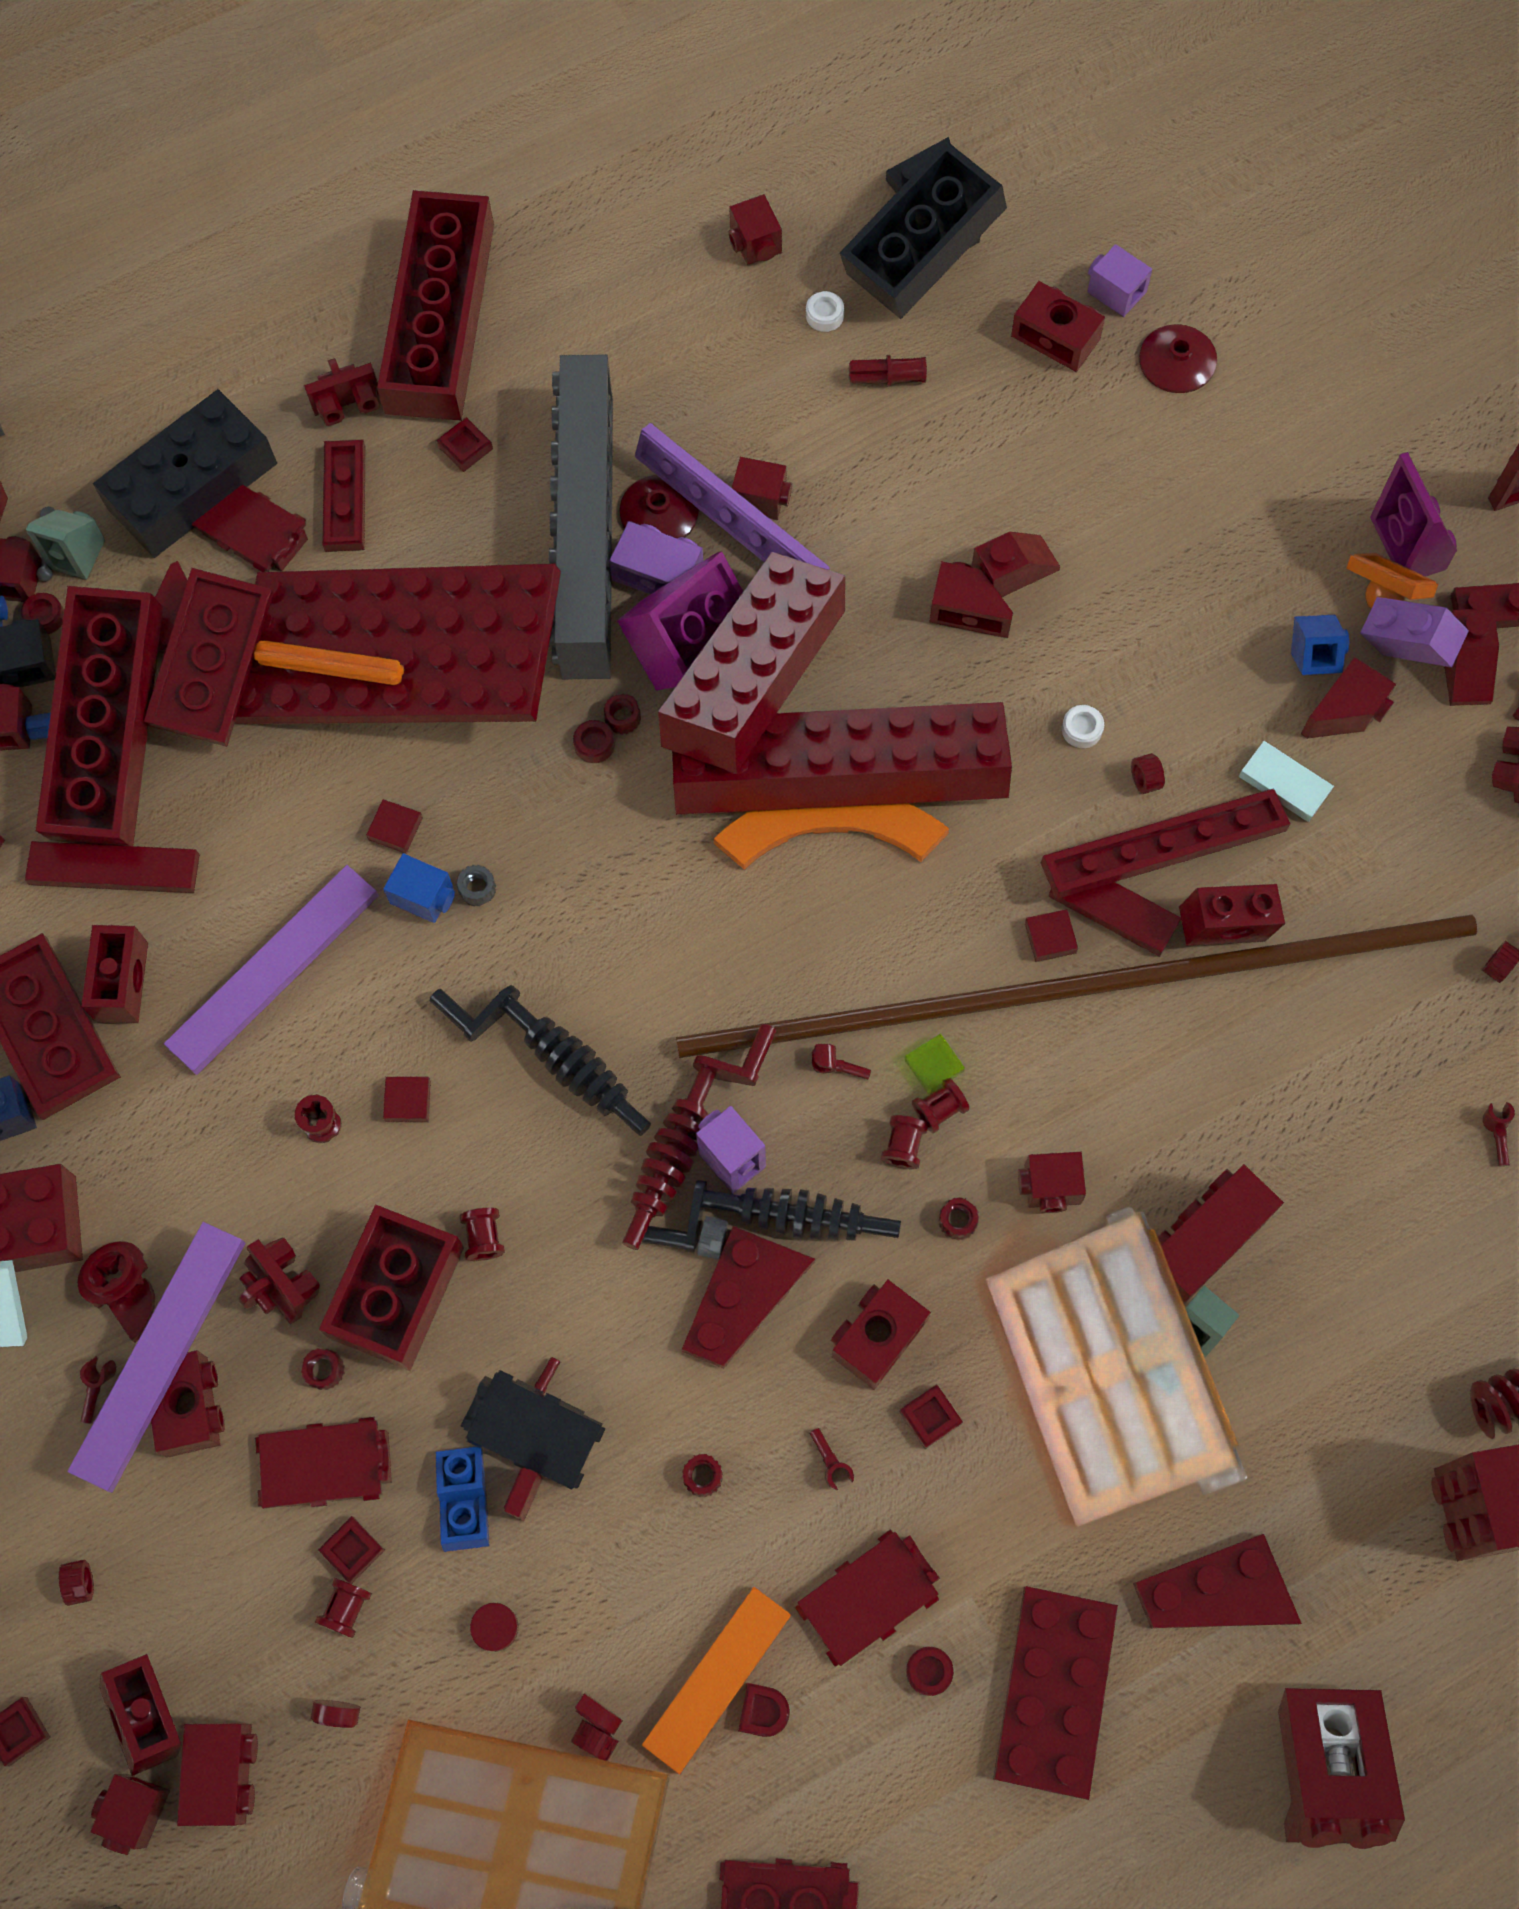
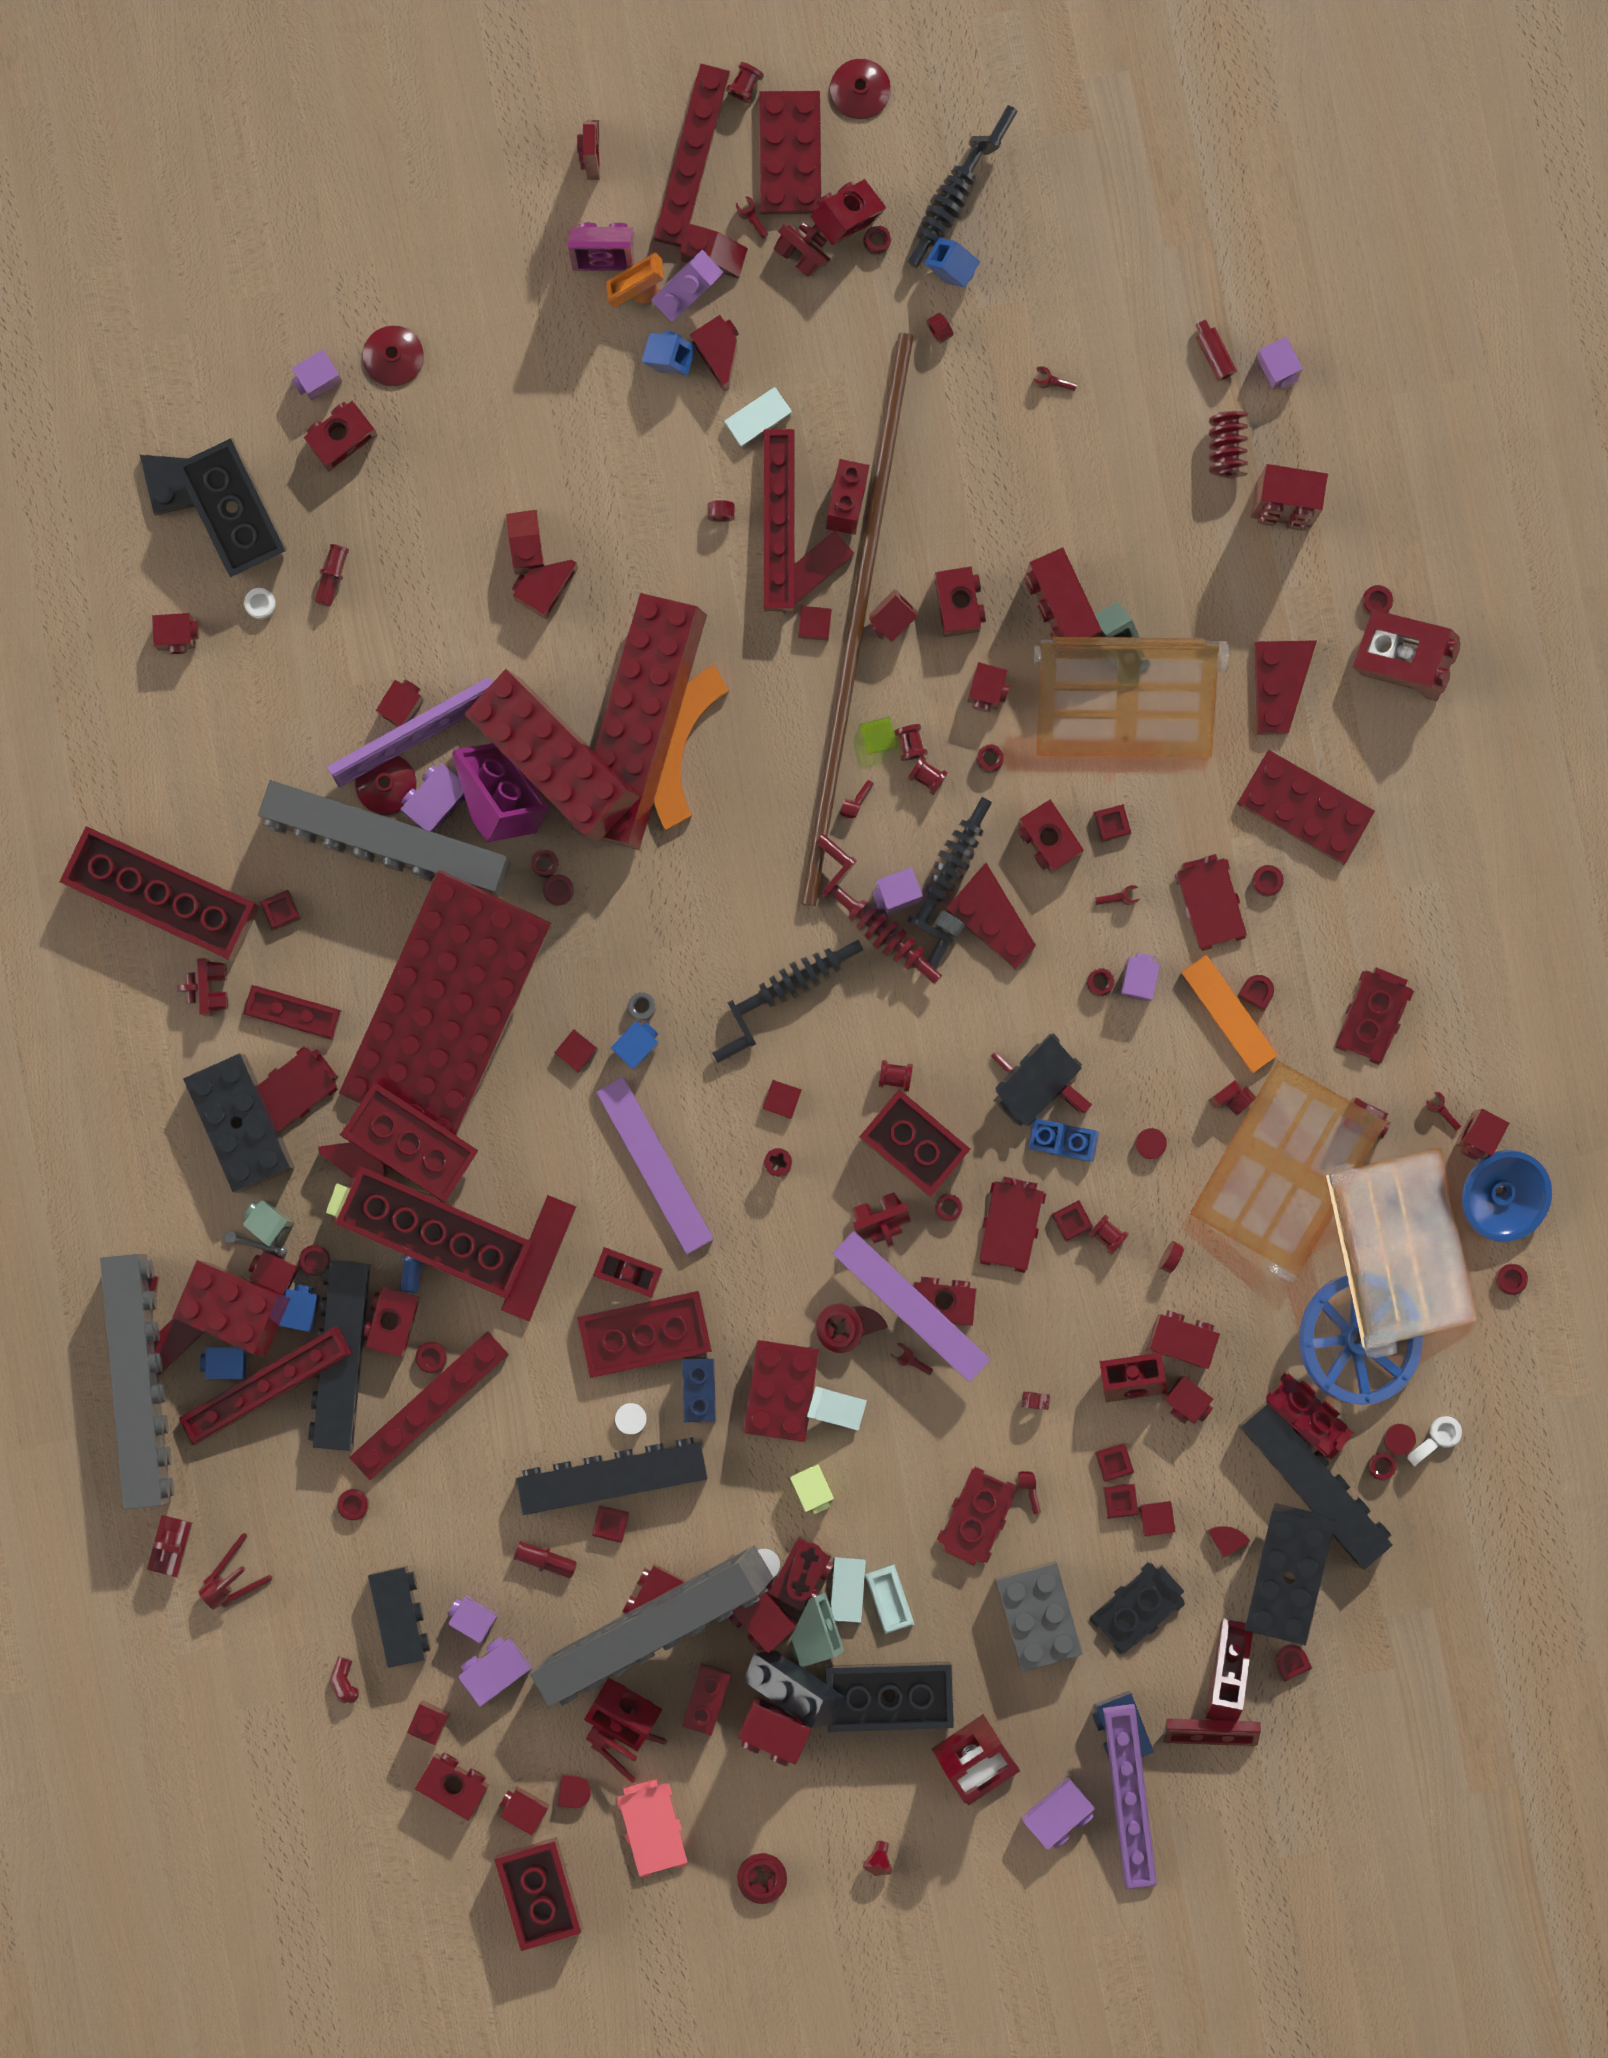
camera: 75 degrees left, 15 degrees up
orange axle [253,641,404,685] -> none
white tile [1062,705,1104,748] -> none
none -> dark red brick [869,589,918,642]
none -> dark red brick [934,566,986,637]
none -> medium lavender brick [1120,953,1160,1002]
none -> dark red tile [1361,585,1394,616]

